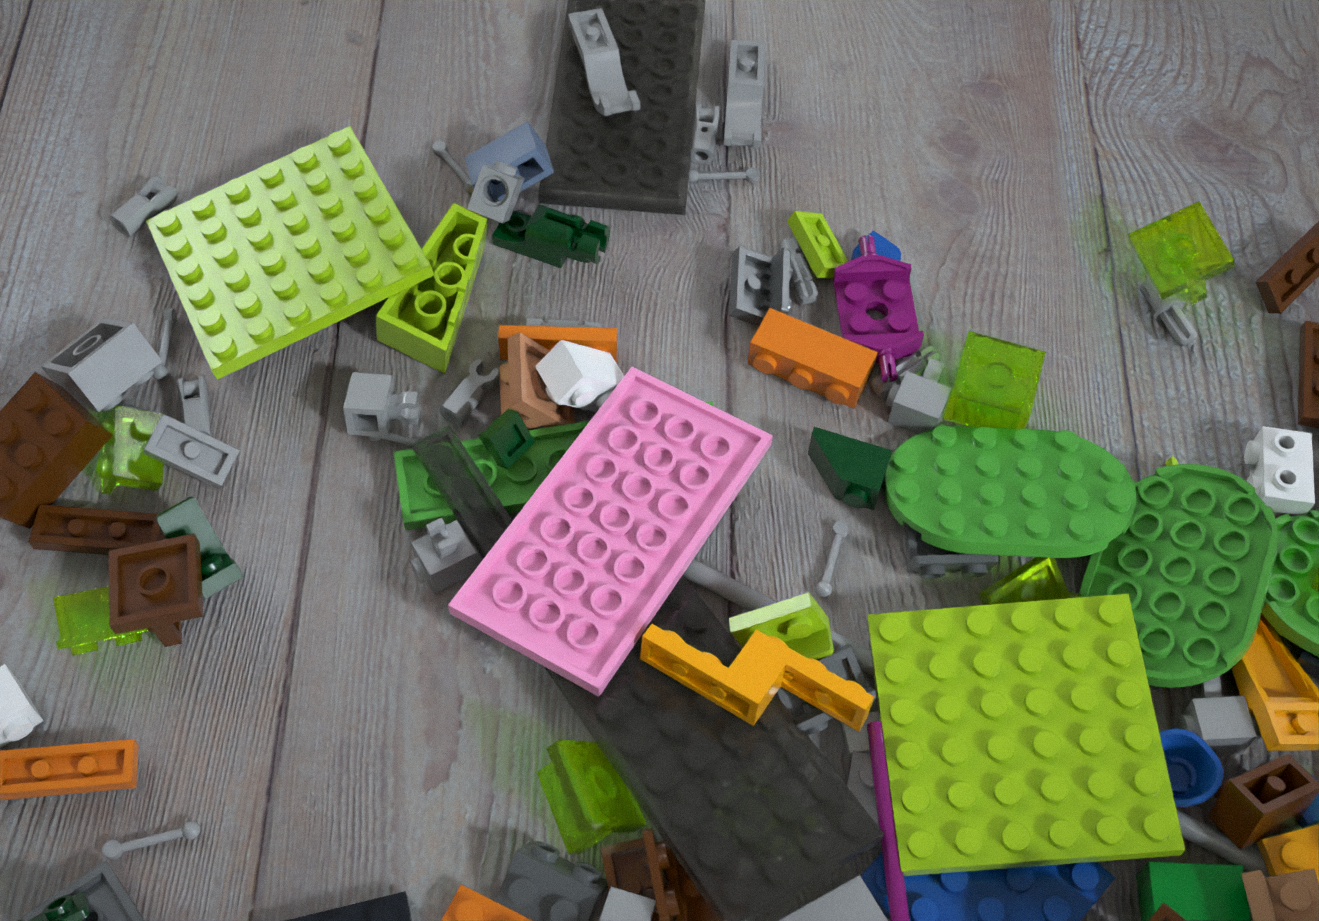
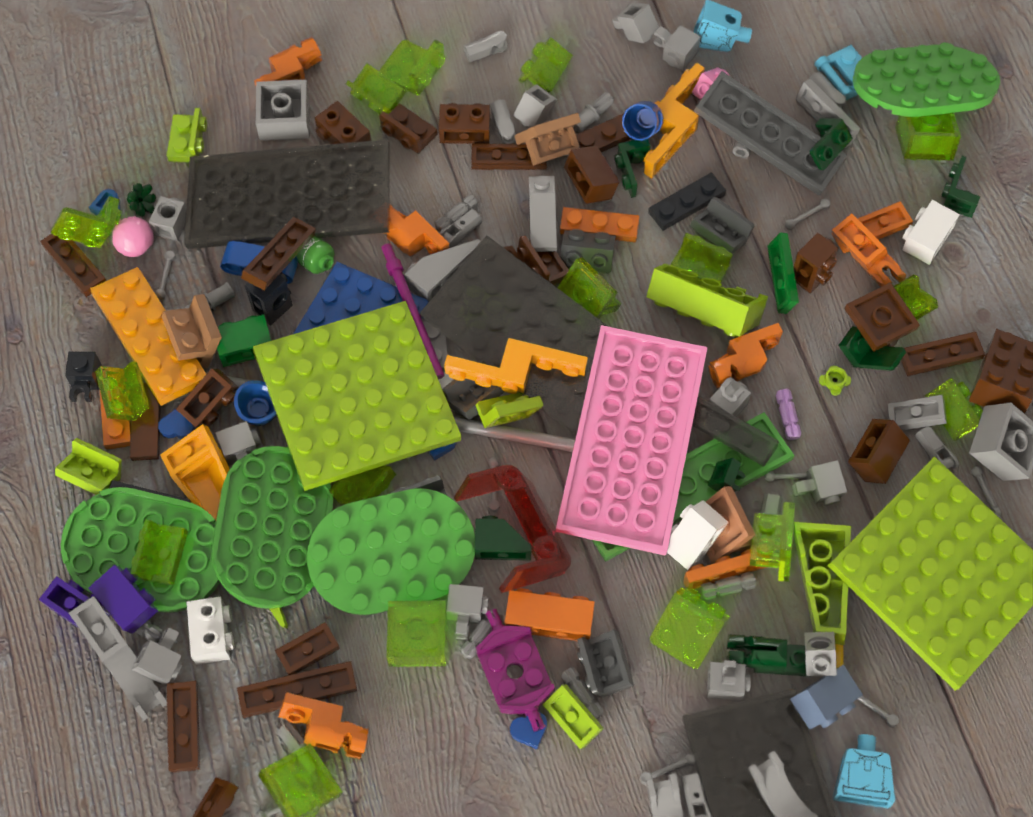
camera: 165 degrees right, 5 degrees up
none -> reddish brown plate [237,661,358,718]
none -> reddish brown plate [275,622,340,675]
none -> orange plate [278,692,368,759]
none -> clear red windscreen [454,465,571,593]
none -> lime wedge [646,263,768,337]
none -> clear neon green bracket [650,587,731,669]
none -> clear neon green bracket [671,233,733,282]
none -> dark grey bracket [690,197,755,255]
none -> light grey brick [707,660,750,701]
none -> orange plate [708,323,783,388]
none -> clear neon green bracket [750,502,795,582]
none -> green tile [767,232,799,314]
none -> lavender axle [776,389,801,441]
none -> reddish brown brick [794,233,838,294]
none -> lime plate [819,365,851,395]
none -> orange plate [832,213,906,287]
none -> medium azure torso [832,734,895,808]
none -> reddish brown brick [848,419,910,484]

